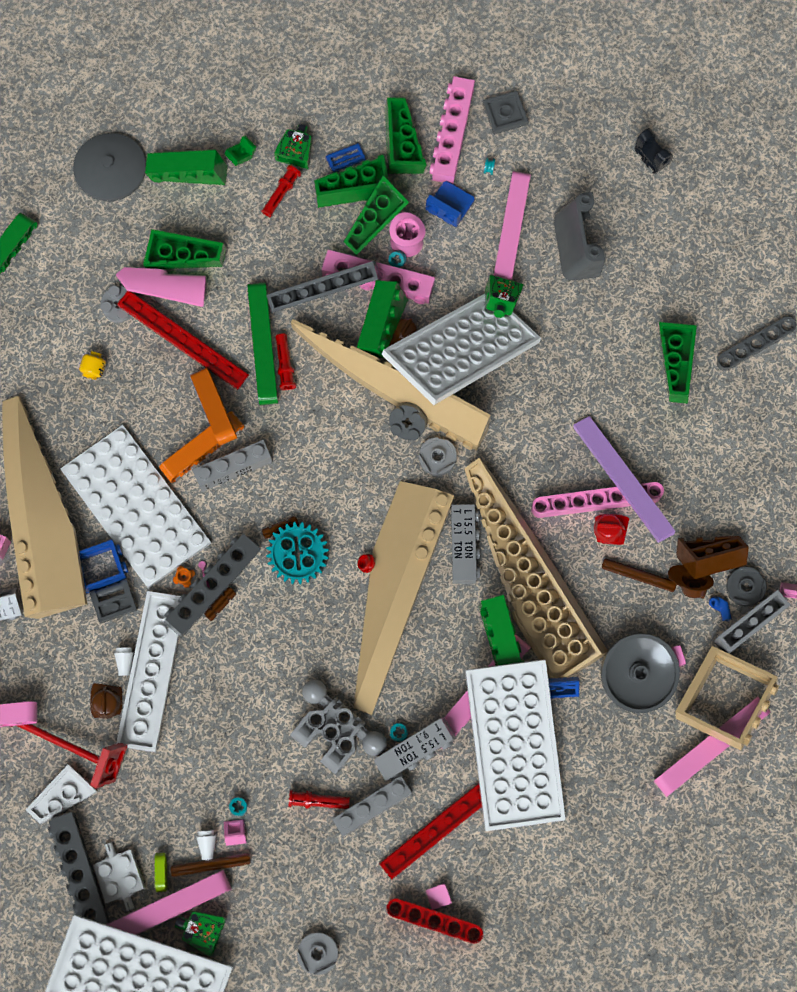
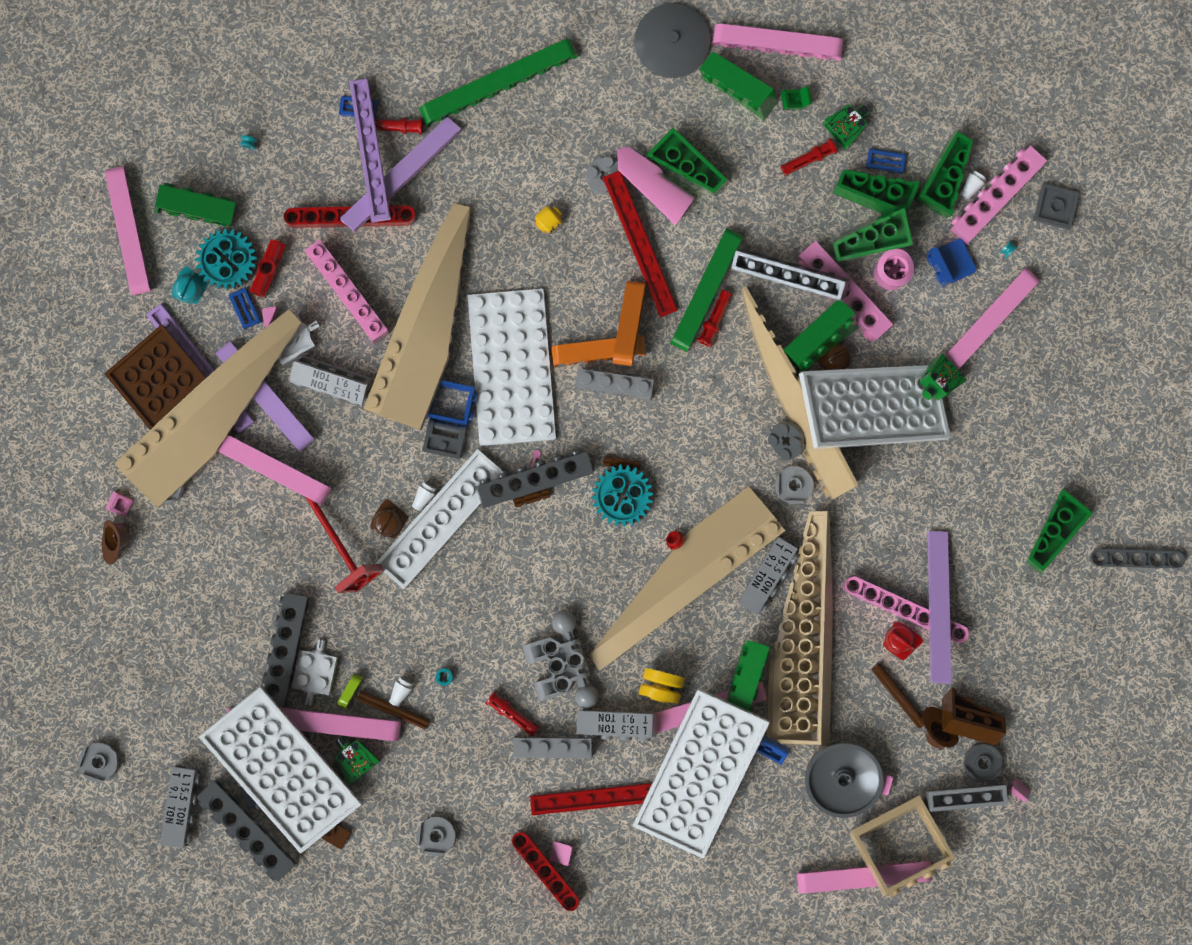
camera: 30 degrees right, 10 degrees up
white wing [26,765,98,824] -> none
orange plate [173,566,195,588] -> none
bright pink slope [224,819,246,846] -> none
teal bush [388,251,406,268] -> none
teal bush [390,723,408,742] -> none
dark grey windscreen [554,192,605,281] -> none
black piece [635,128,673,174] -> none
blue arm [709,596,732,622] -> none
none -> yellow wheel [638,668,686,704]
none -> bright pink beam [713,24,844,61]
none -> white cone [960,171,986,200]

